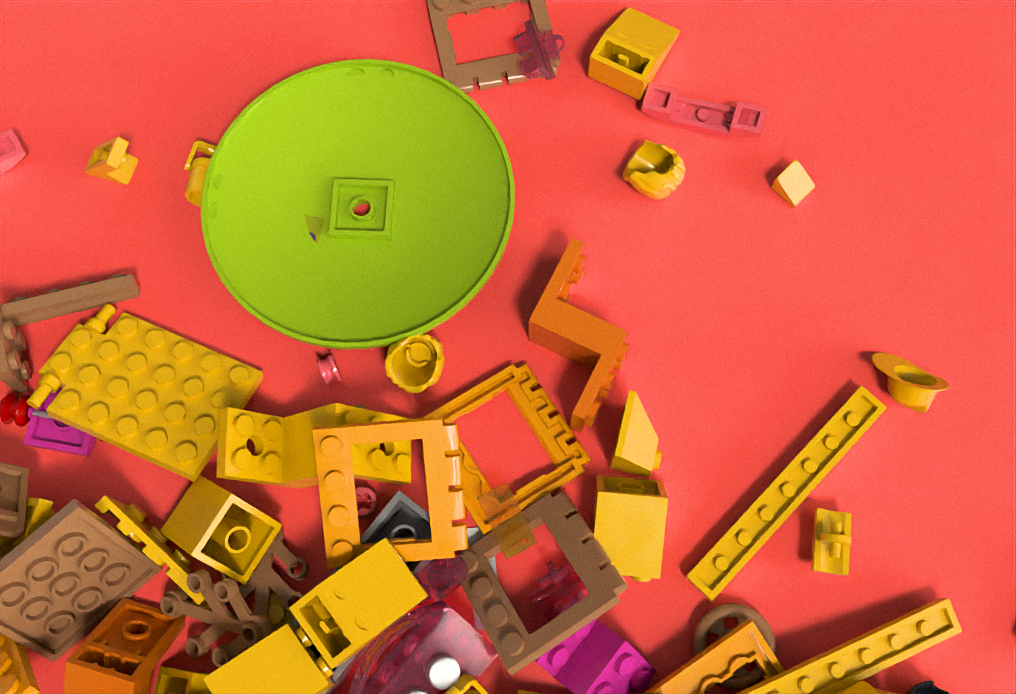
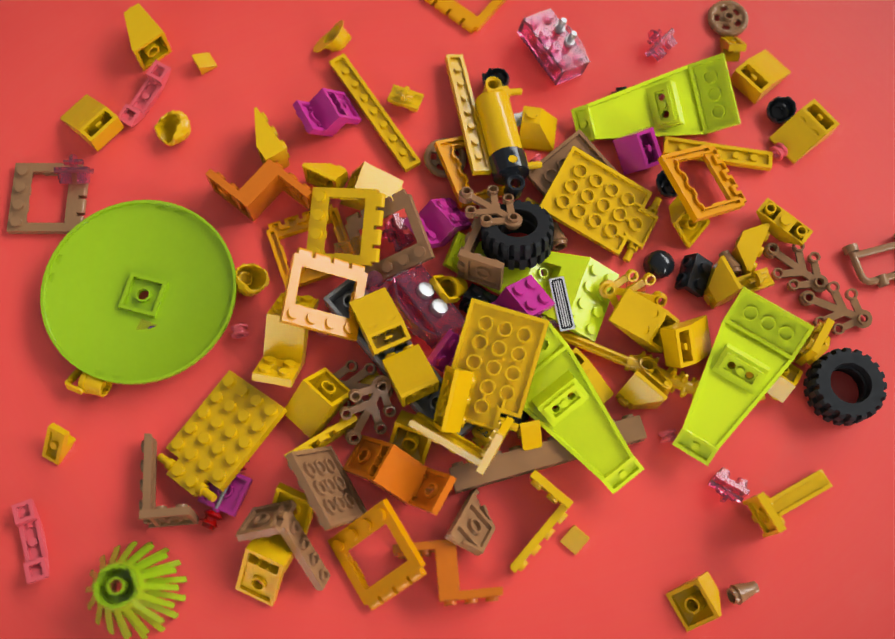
camera: 85 degrees left, 0 degrees up
none -> yellow slope [124,3,172,71]
none -> yellow slope [254,107,290,169]
none -> dark pink bracket [292,88,362,137]
none -> yellow hinge [306,187,386,266]

